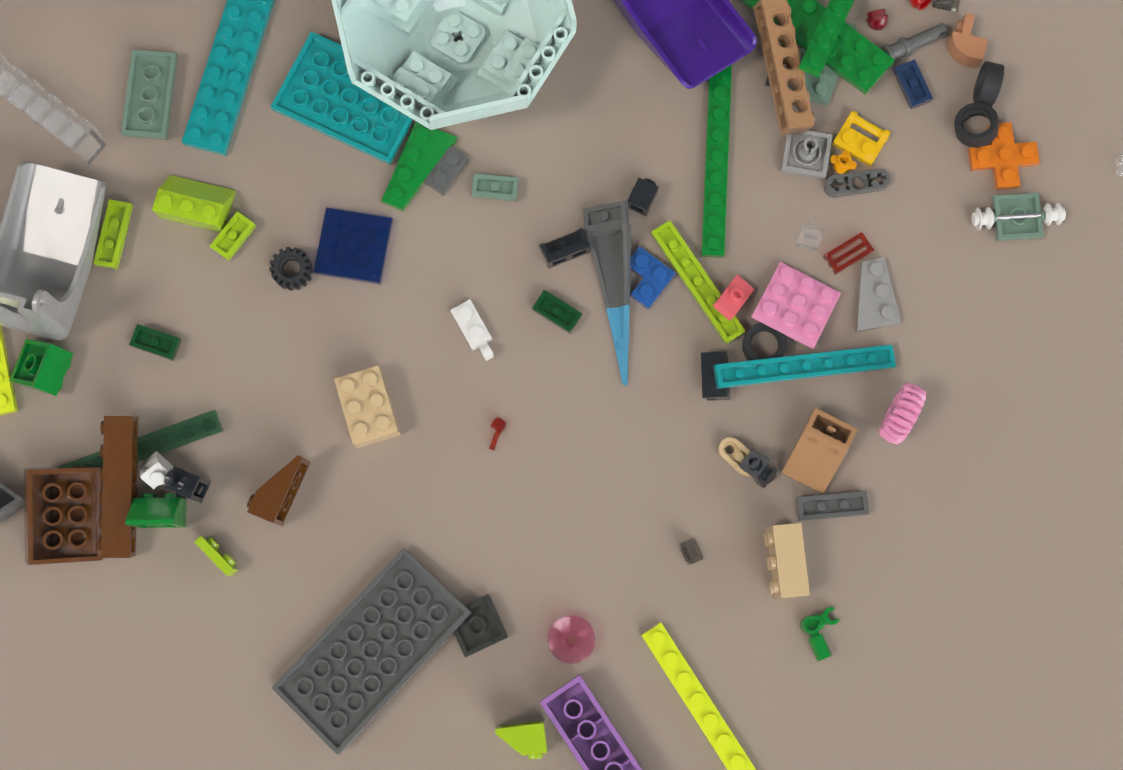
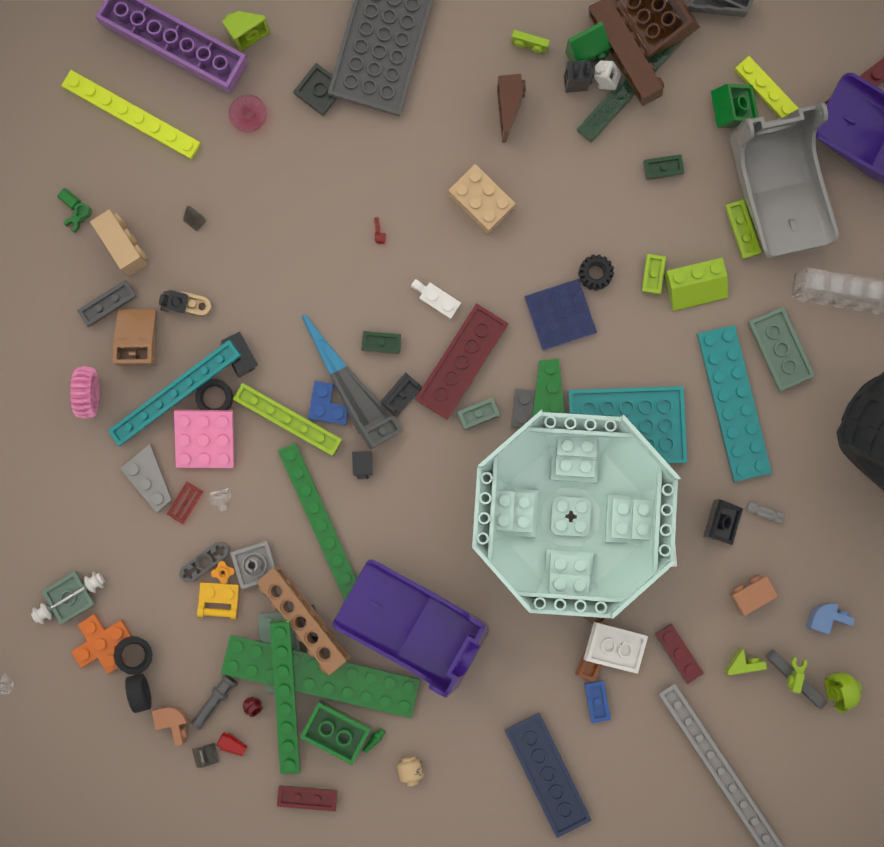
camera: 150 degrees right, 5 degrees up
coral plate [713,274,754,321] -> none
dark blue plate [893,59,933,109] -> none
none -> dark red plate [415,303,509,420]

